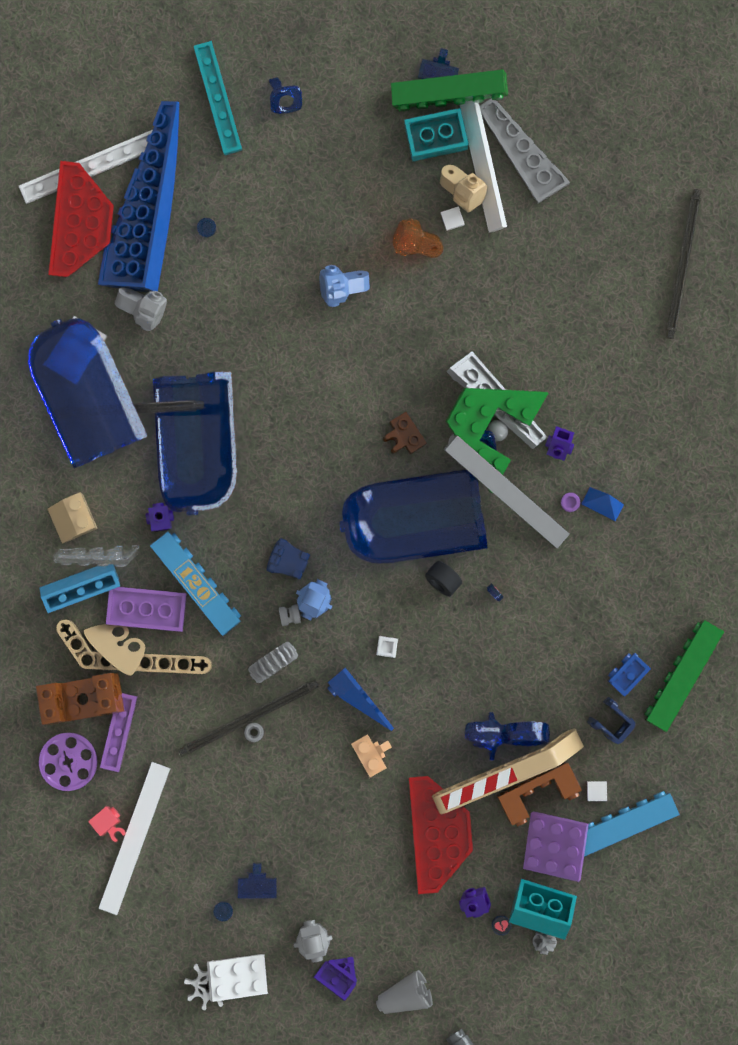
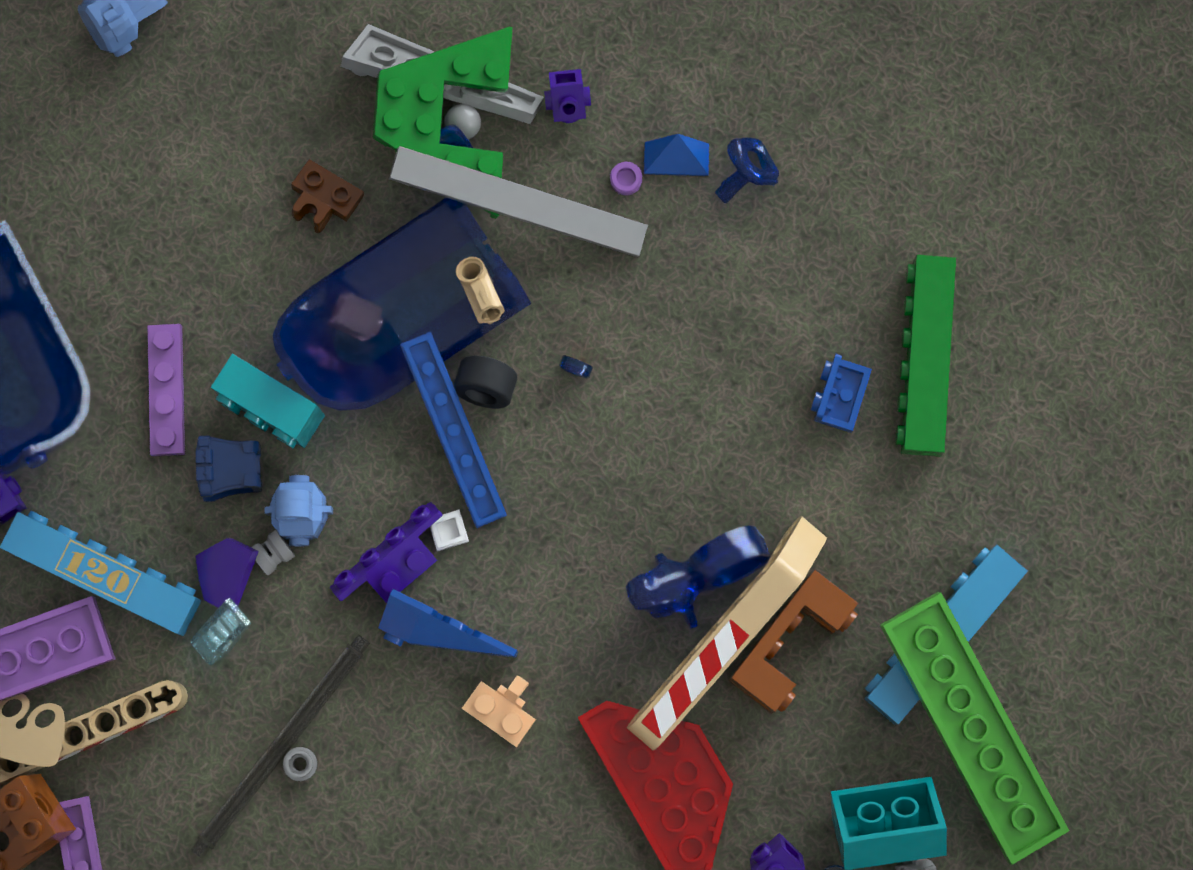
camera: 25 degrees left, 5 degrees down
light grey gear [248,642,298,683] -> none
medium lavender plate [523,811,589,882] -> none
dark blue piece [587,697,635,744] -> none
white tile [587,781,607,801] -> none
none -> medium lavender plate [148,324,185,456]
none -> clear light blue slope [190,598,251,665]
none -> dark purple slope [195,538,259,613]
none -> teal brick [211,354,325,449]
none -> clear purple brick [327,292,383,341]
none -> dark purple bracket [330,502,443,603]
none -> blue tile [400,332,507,528]
none -> tan piece [456,257,505,324]
none -> clear blue piece [715,138,779,203]
none -> bright green plate [880,592,1069,865]

